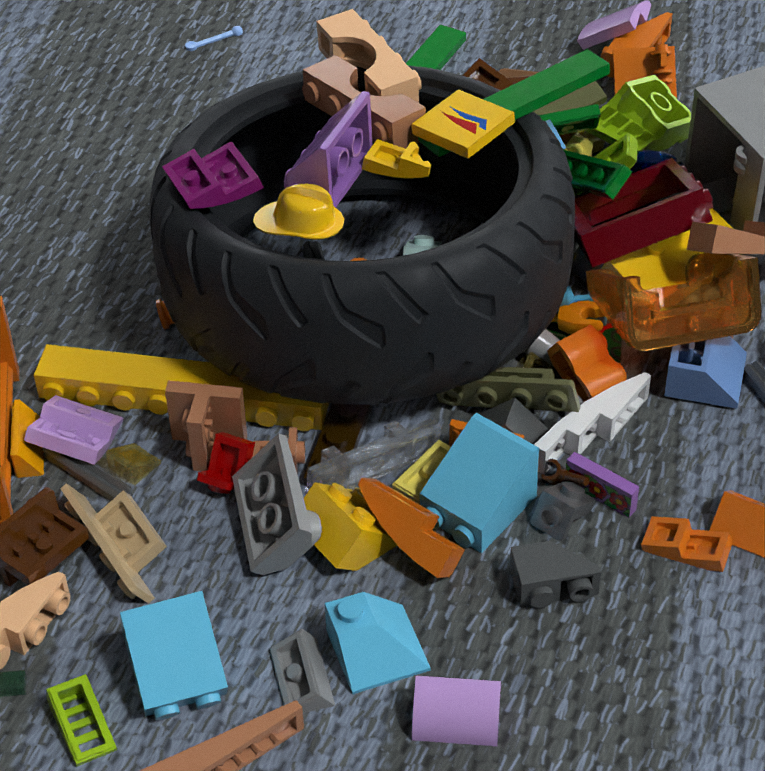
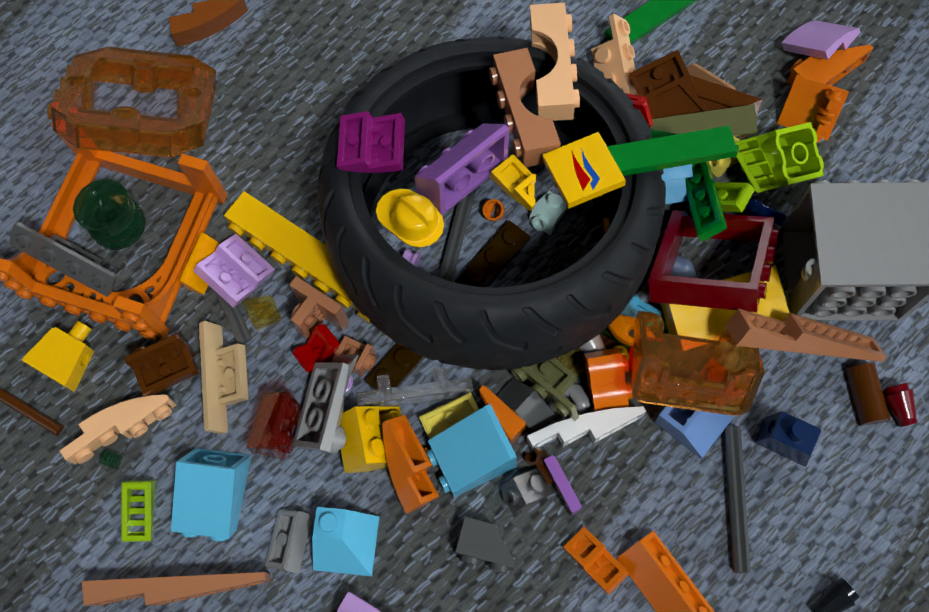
camera: 30 degrees right, 25 degrees up
none -> clear red slope [246,392,302,460]

